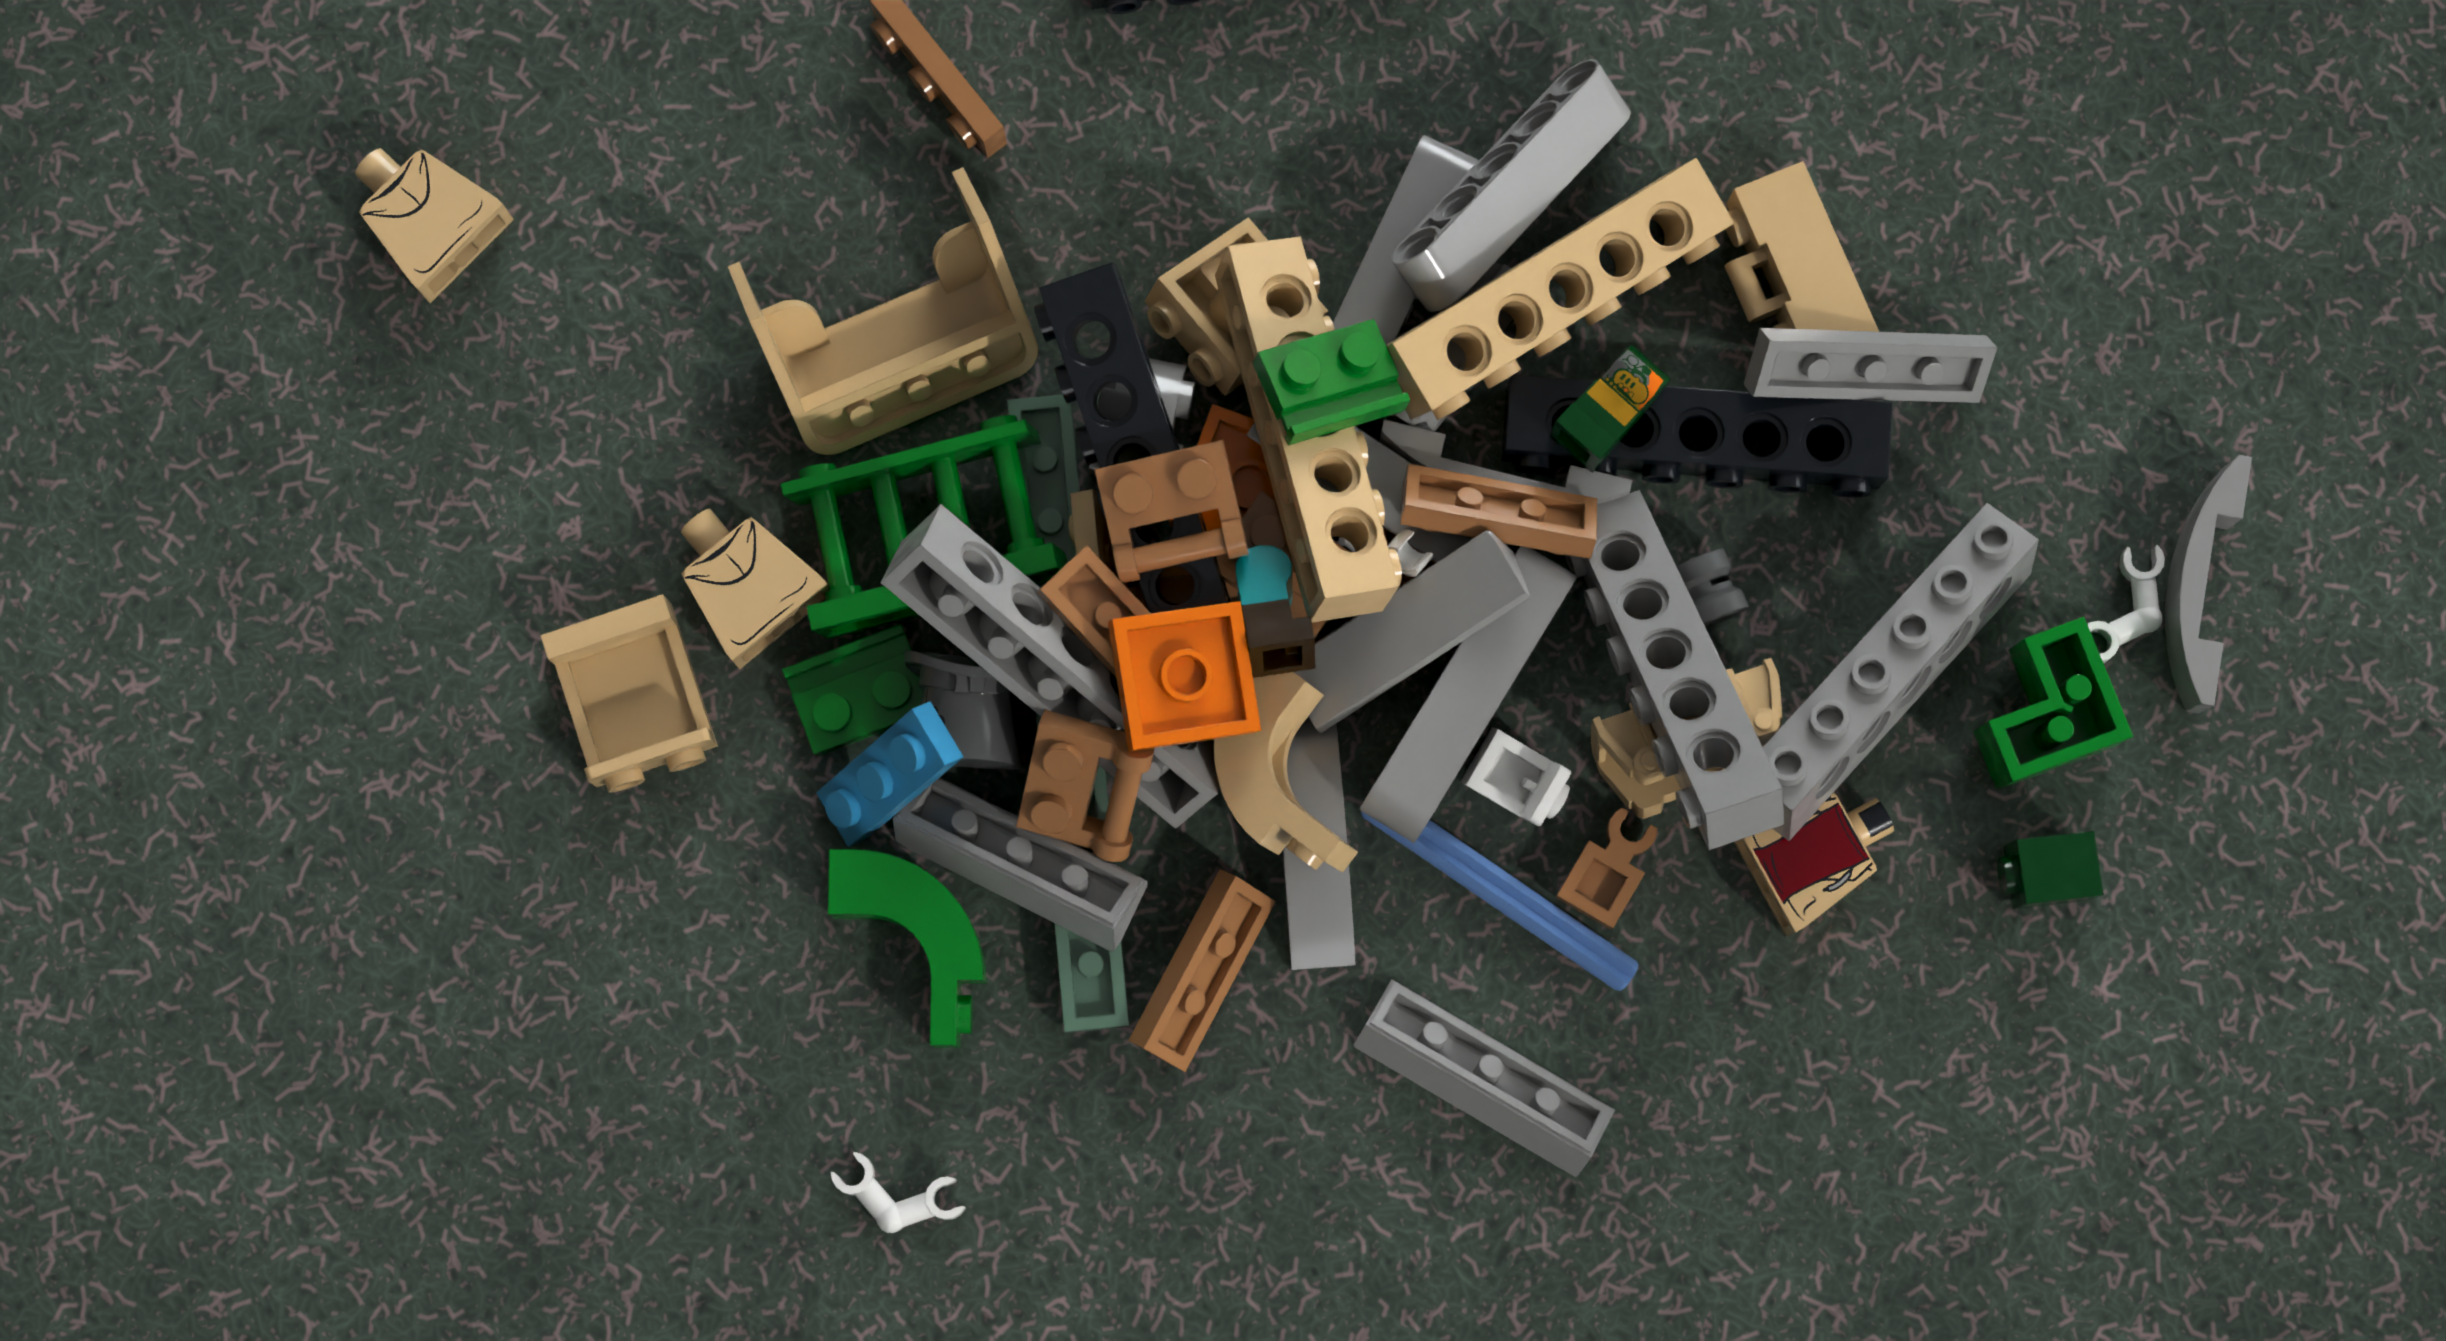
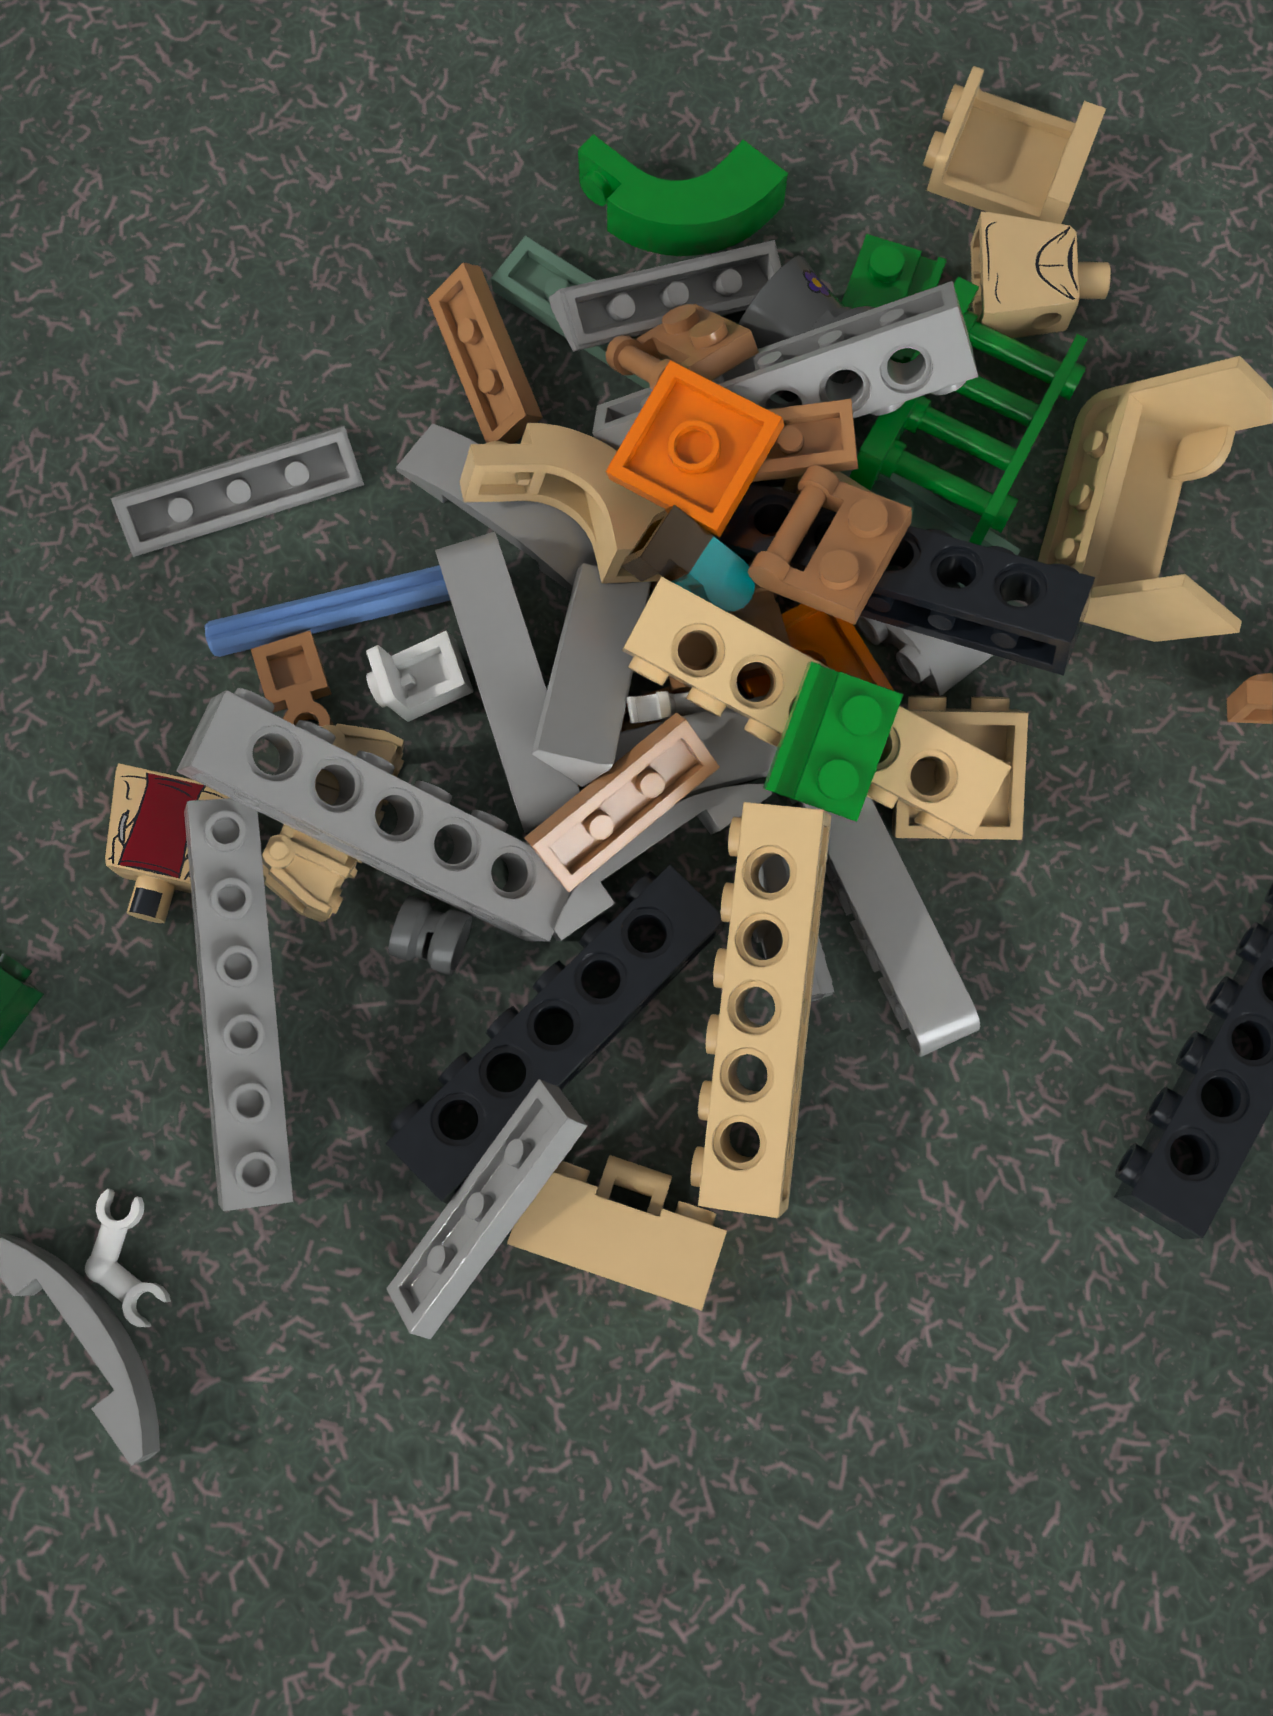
camera: 130 degrees right, 5 degrees down
dark azure plate [816,701,964,847] -> none
white arm [831,1152,966,1233] -> none
light grey beam [1391,59,1631,312] -> none
dark green leg [1550,345,1671,473] -> none
green brick [1973,617,2133,790] -> none

